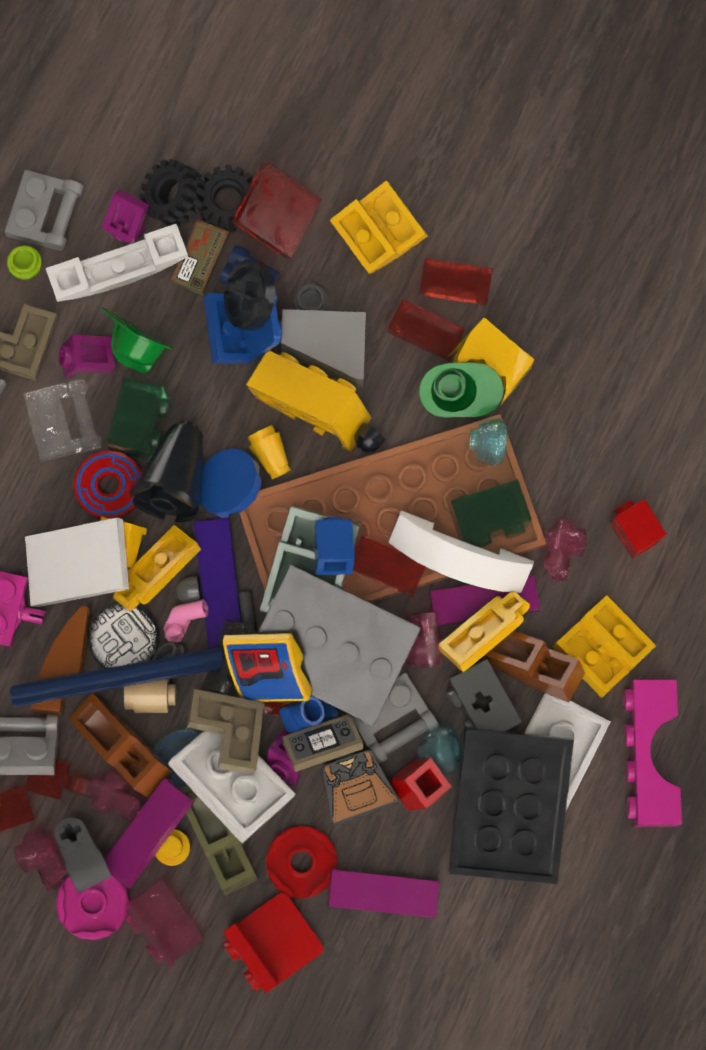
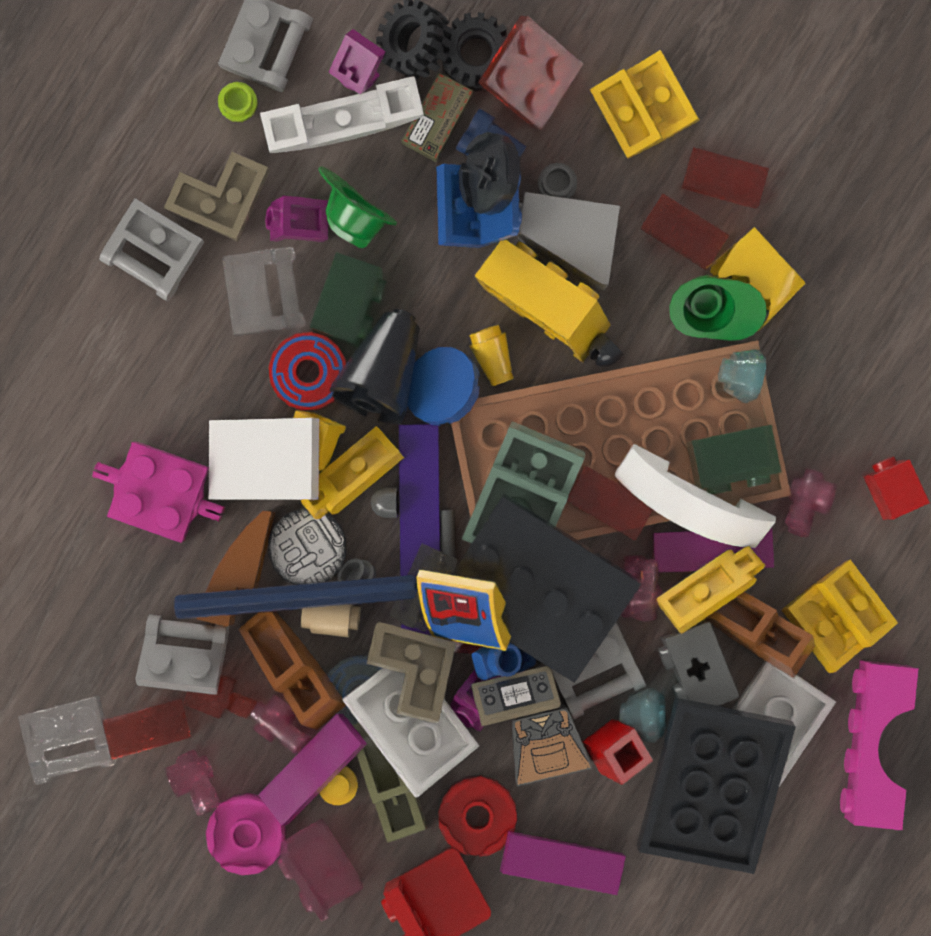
camera: 10 degrees right, 10 degrees up
dark grey piece [54,818,111,893] -> none
bright pink arm [164,599,209,643] -> none
blue brick [313,516,355,575] -> none

